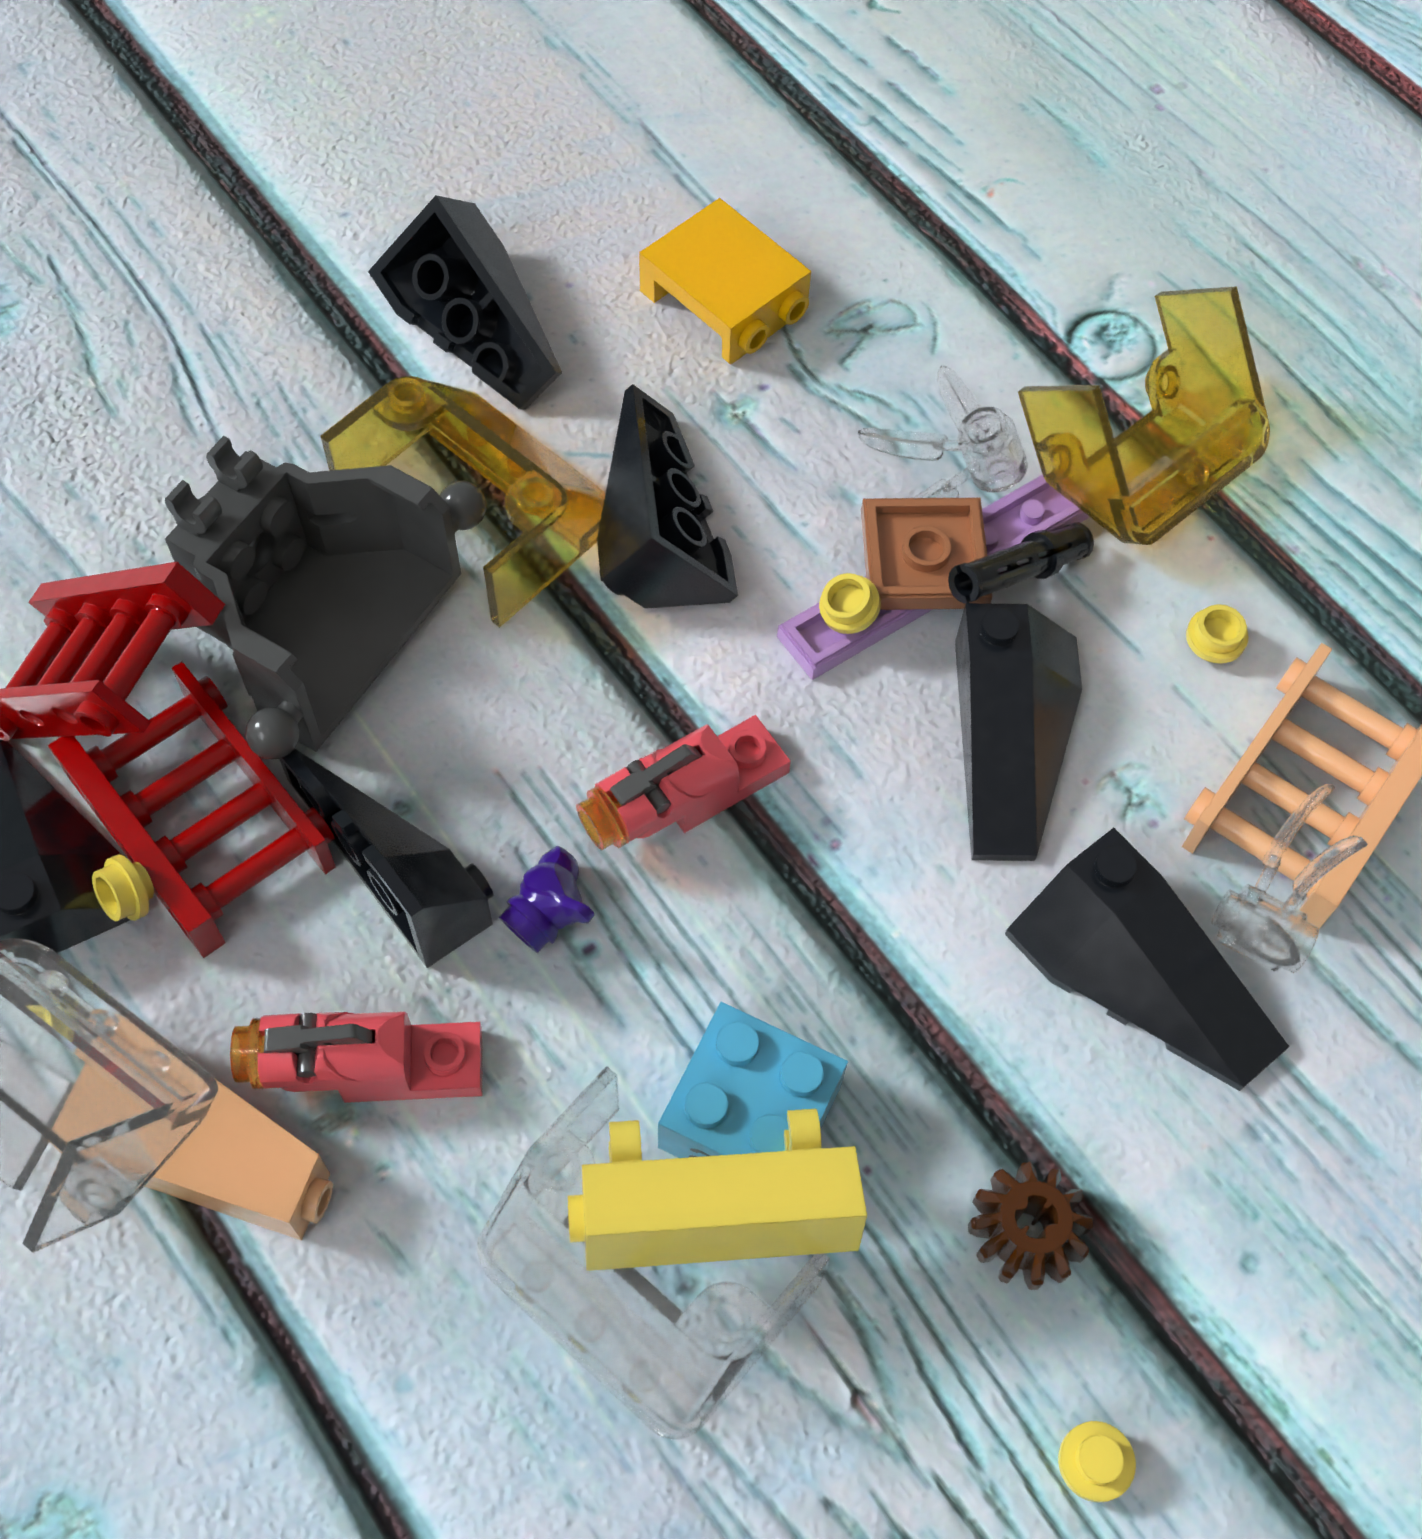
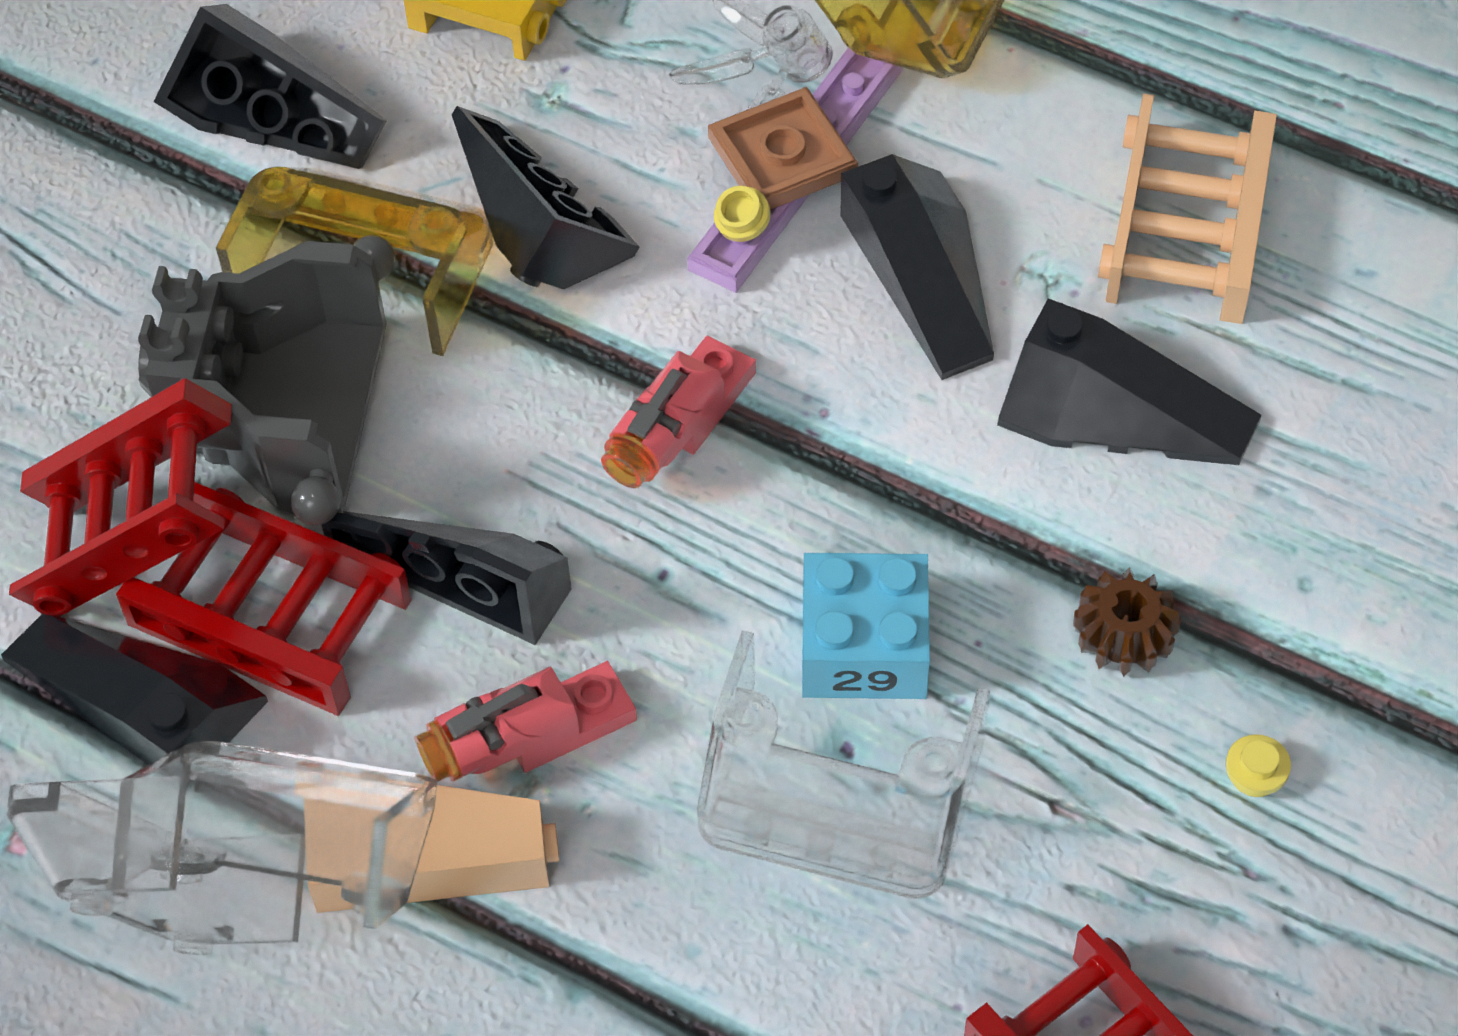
camera: 20 degrees left, 5 degrees down
light yellow plate [92,854,154,921] -> none
dark purple animal [498,846,594,953] -> none
light yellow brick [567,1109,867,1271] -> none
black pin [948,522,1094,603] -> none
light yellow plate [1186,604,1249,664] -> none
clear plant [1211,784,1368,974] -> none

